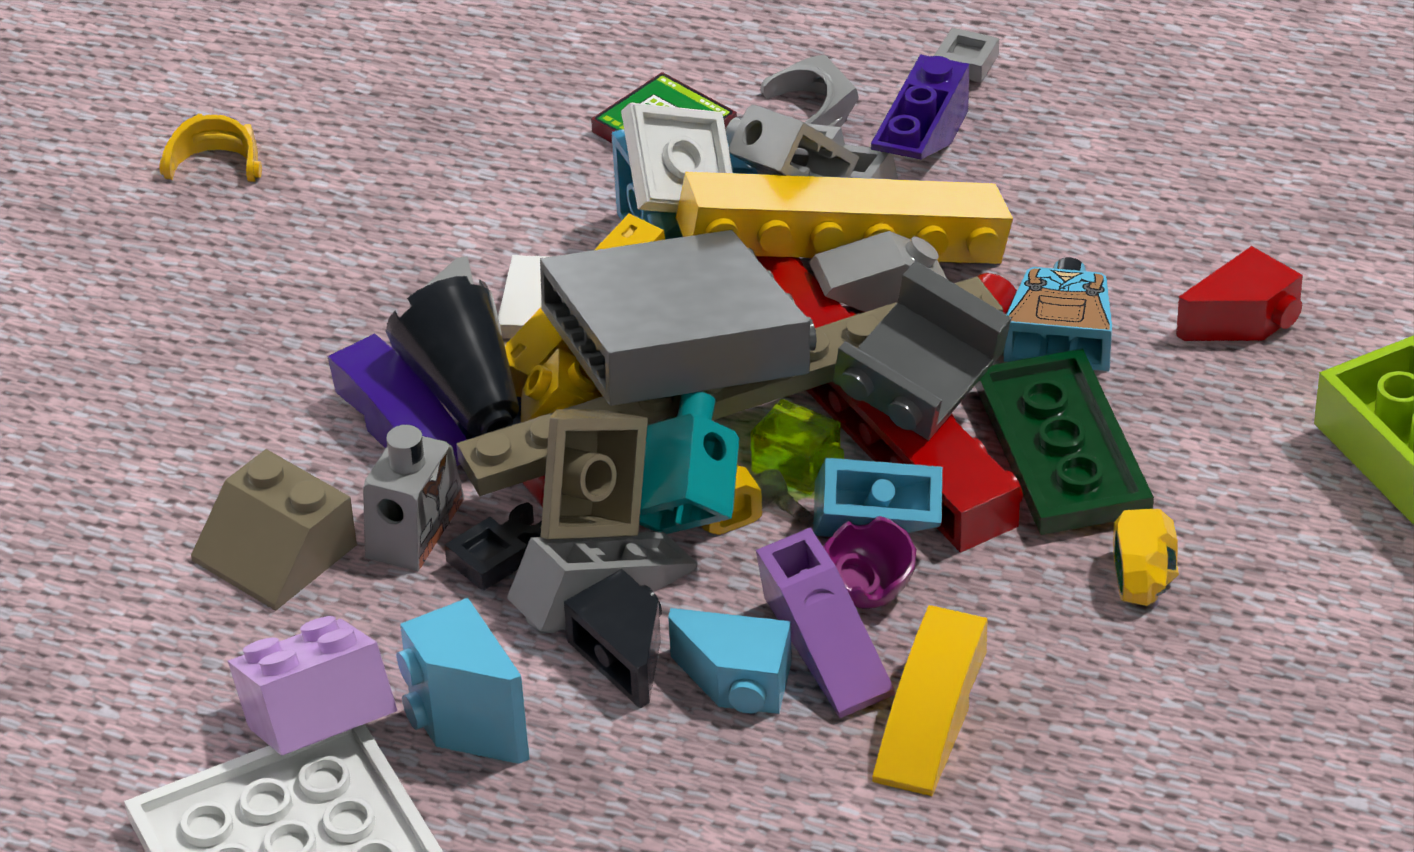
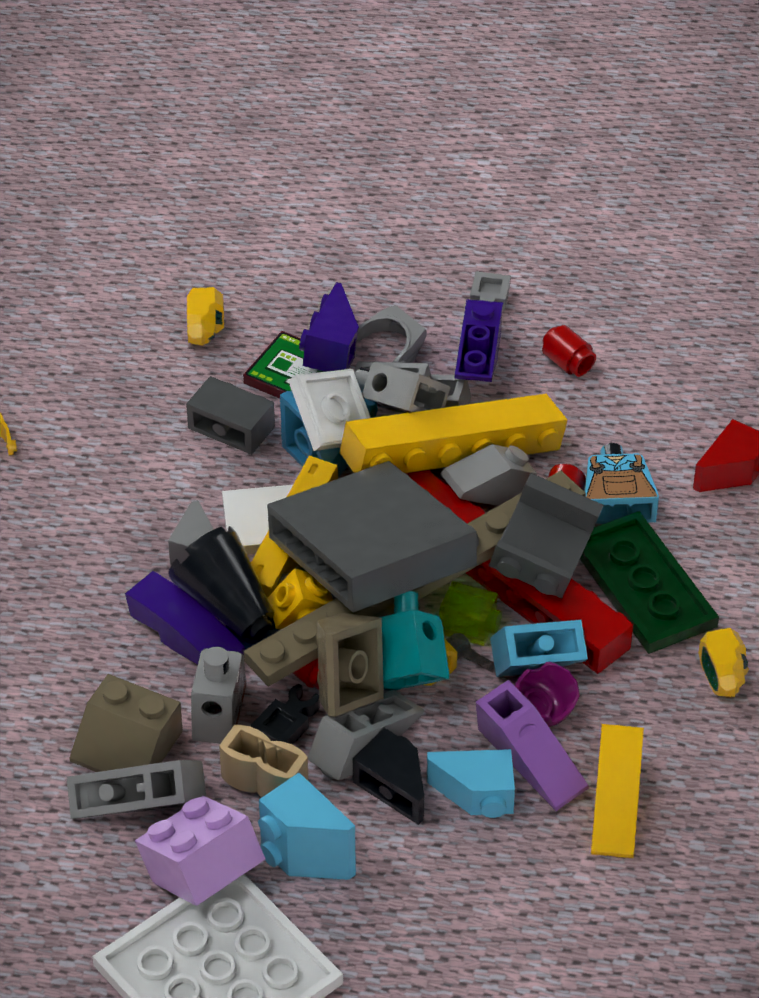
camera: 15 degrees left, 5 degrees up
none -> light grey slope [67,760,206,819]
none -> dark grey brick [186,376,275,455]
none -> yellow rock [187,287,224,346]
none -> tan brick [219,725,308,798]
none -> dark purple slope [299,282,359,372]
none -> red brick [542,325,596,377]

